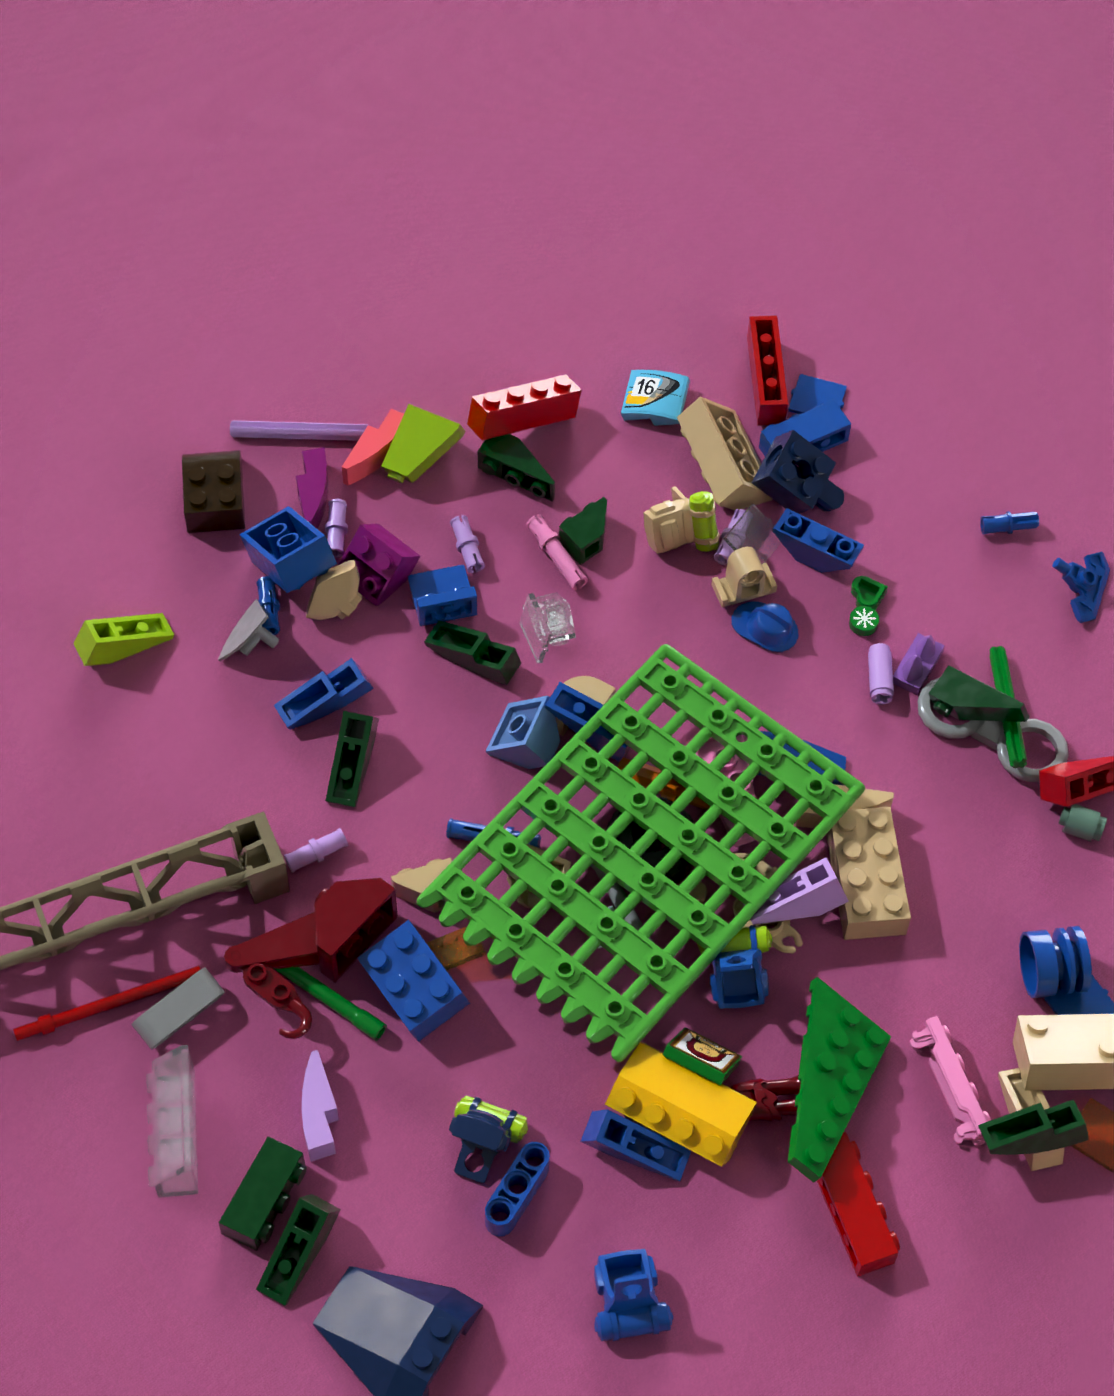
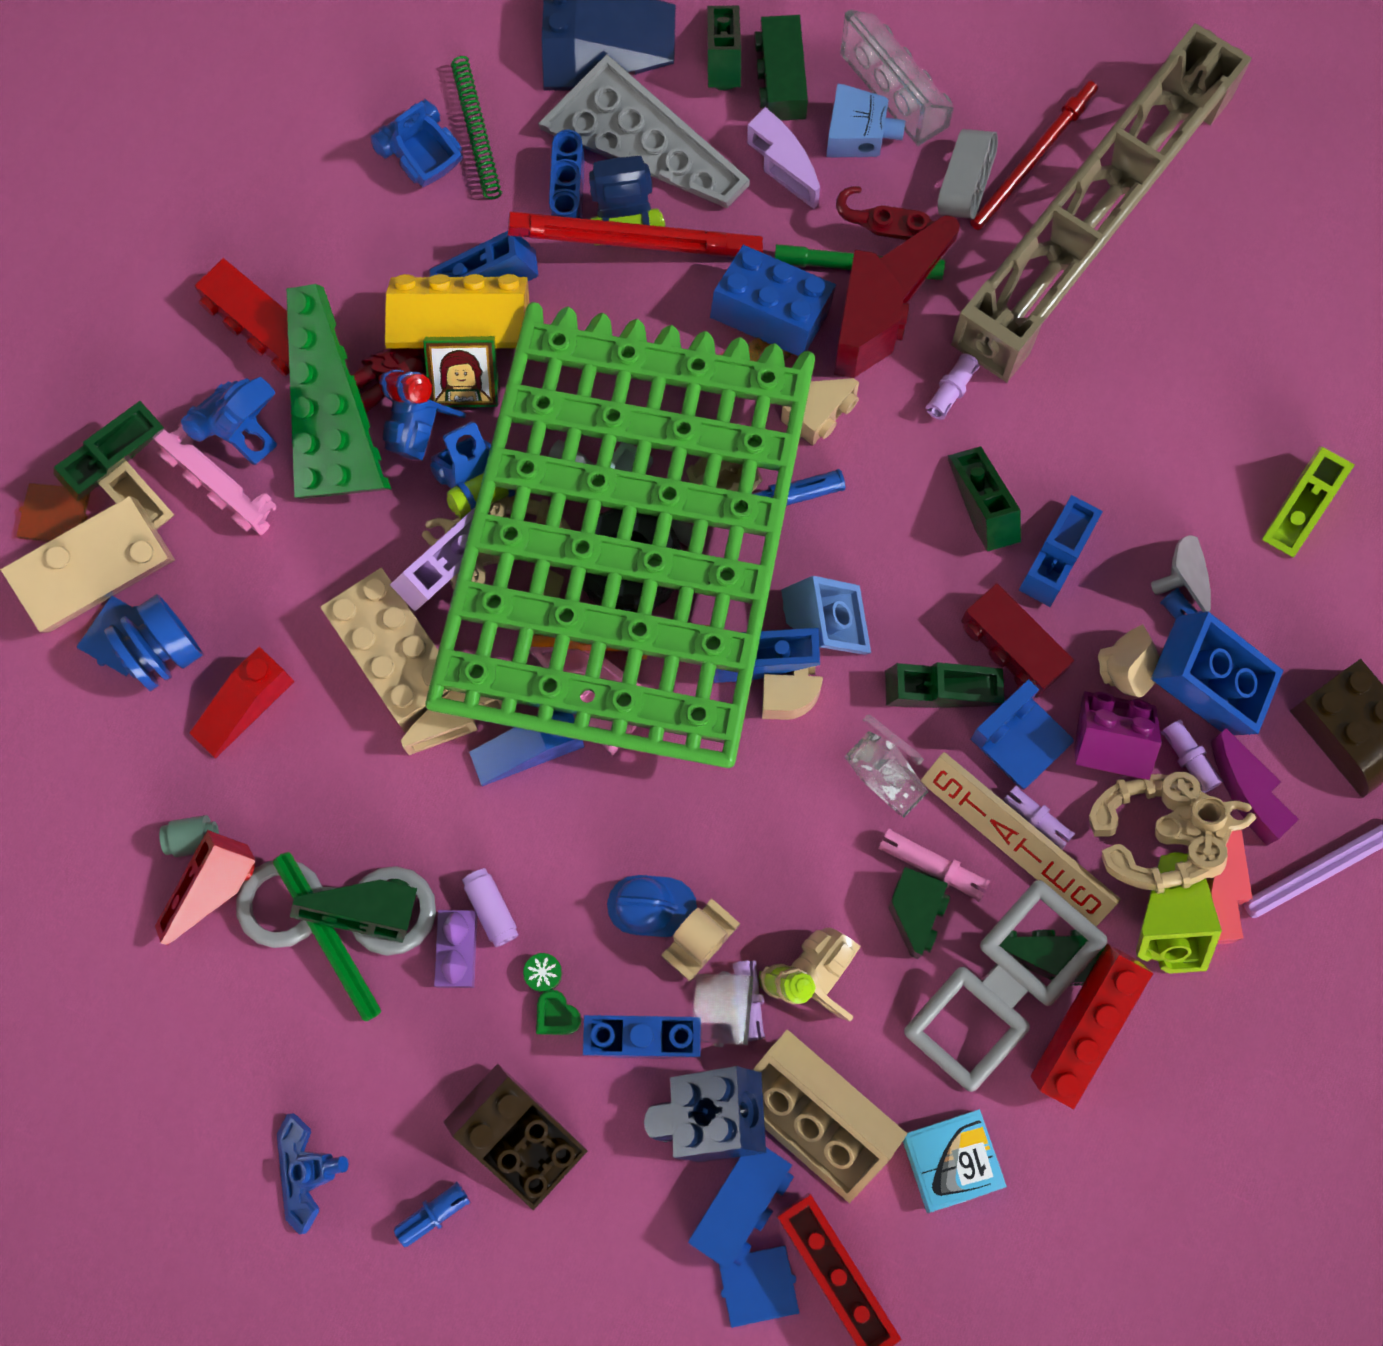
camera: 155 degrees right, 15 degrees up
none -> blue piece [181,377,277,465]
none -> red slope [189,646,294,759]
none -> blue piece [378,370,467,460]
none -> dark brown slope [443,1064,588,1210]
none -> green piece [451,56,502,199]
none -> red piece [508,212,763,258]
none -> light grey wing [538,55,750,208]
none -> medium blue torso [826,84,906,157]
none -> light grey bar [904,880,1107,1092]
none -> tan tile [920,752,1121,926]
none -> dark red brick [961,583,1074,698]
none -> tan piece [1089,772,1256,894]

